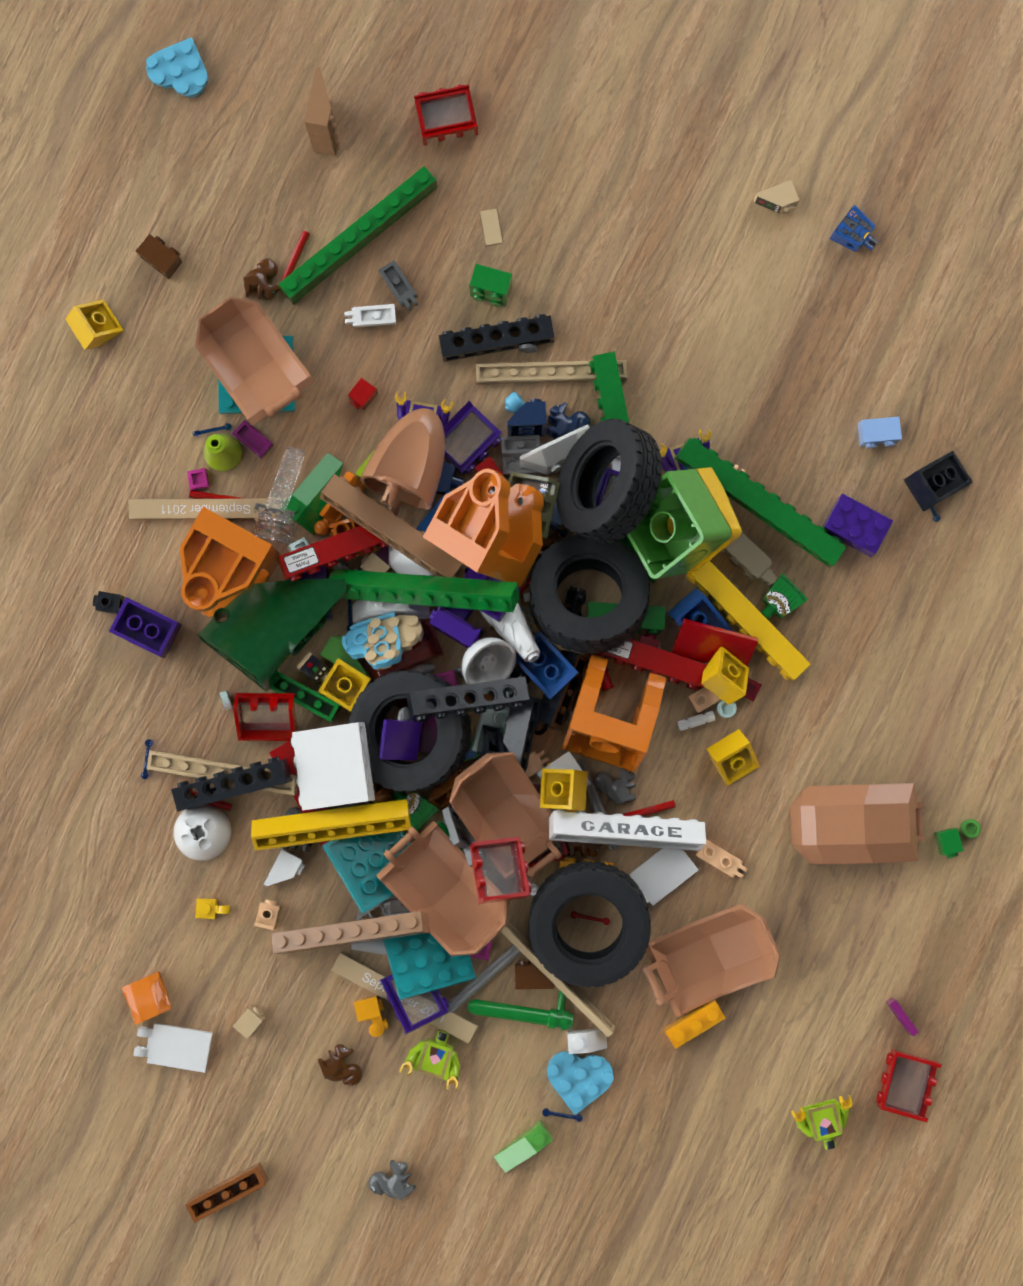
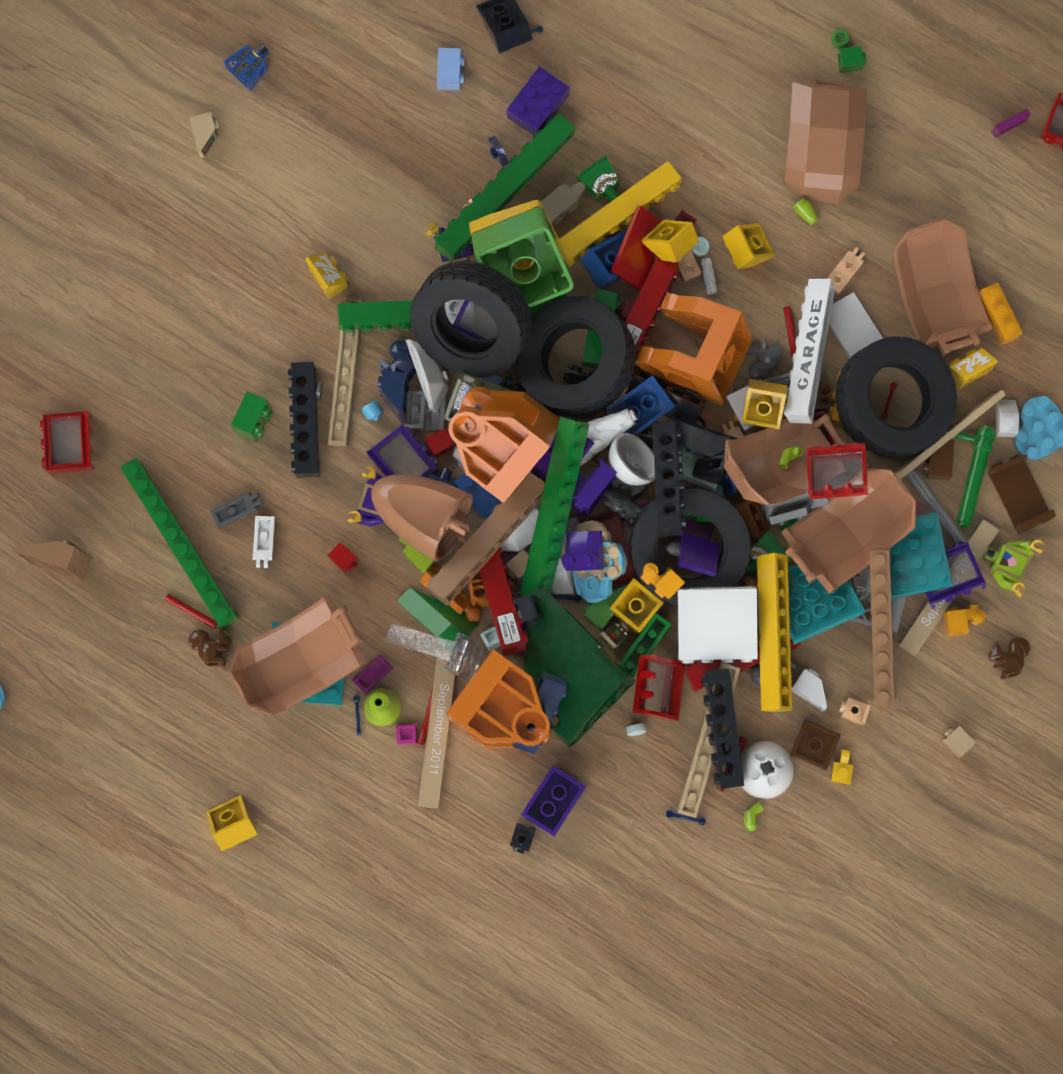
camera: 80 degrees left, 5 degrees down
orange slope [122,971,172,1025] -> none
white tile [133,1023,213,1073] -> none
reddish brown brick [135,234,182,279] -> none
tan sticker [480,209,503,245] -> none
none -> yellow slope [305,252,348,300]
none -> clear blue plate [488,136,509,167]
none -> black brick [512,594,544,626]
none -> dark blue arch [512,671,568,755]
none -> dark purple slope [562,530,604,571]
none -> dark grey animal [603,489,641,524]
none -> light orange brick [640,563,685,600]
none -> lime arm [744,802,764,831]
none -> lime arm [778,446,803,469]
none -> reddish brown plate [790,719,841,771]
none -> lime cone [793,197,819,226]
none -> yellow slope [949,348,998,390]
none -> reddish brown panel [988,454,1056,535]

